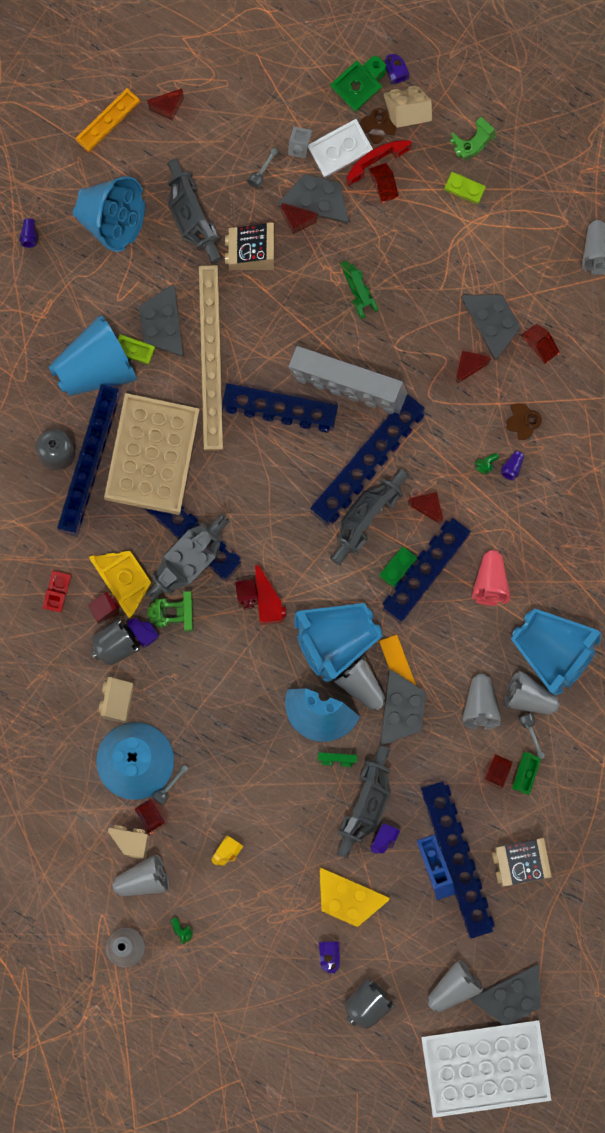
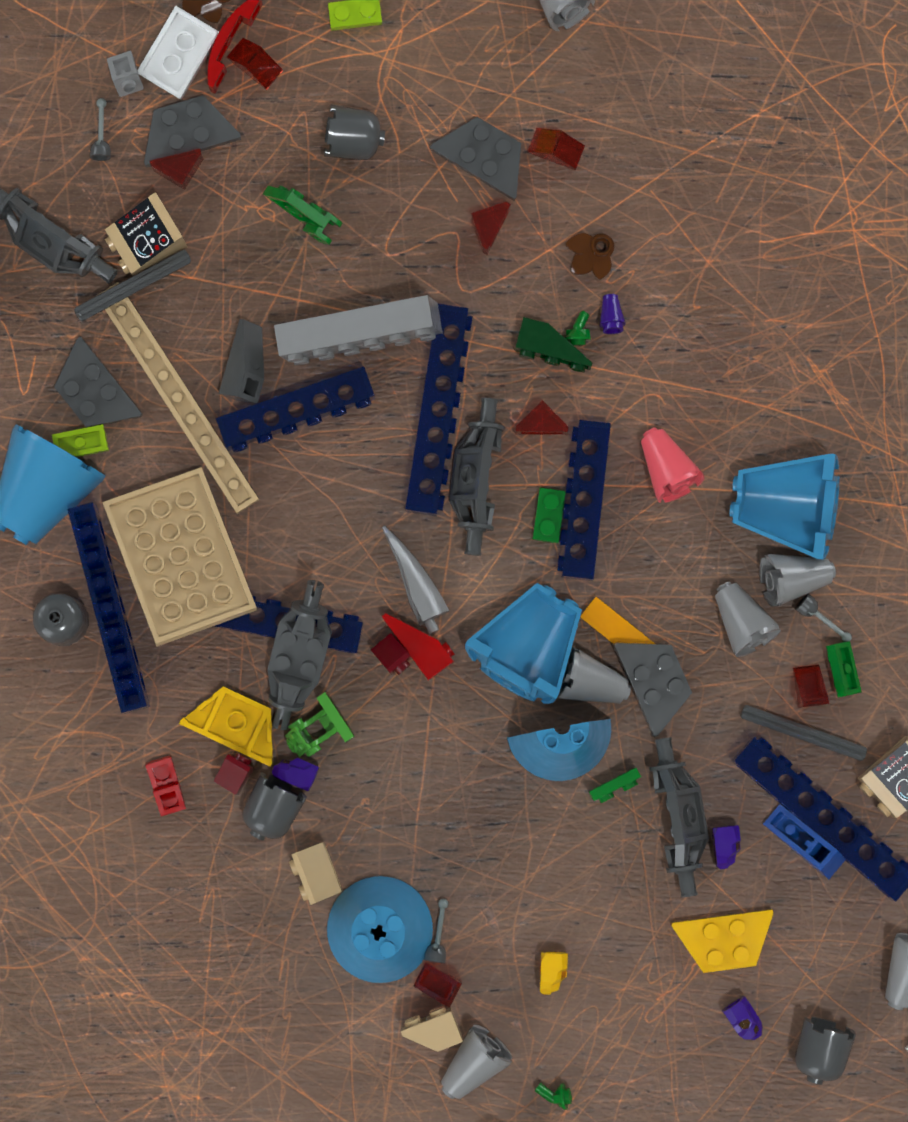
camera: 30 degrees left, 5 degrees up
none -> dark grey axle [74,250,191,321]
none -> dark grey slope [218,319,264,404]
none -> dark grey cylinder [324,104,385,160]
none -> light grey piece [382,526,450,634]
none -> dark green slope [515,317,592,373]
none -> dark grey axle [741,705,867,761]

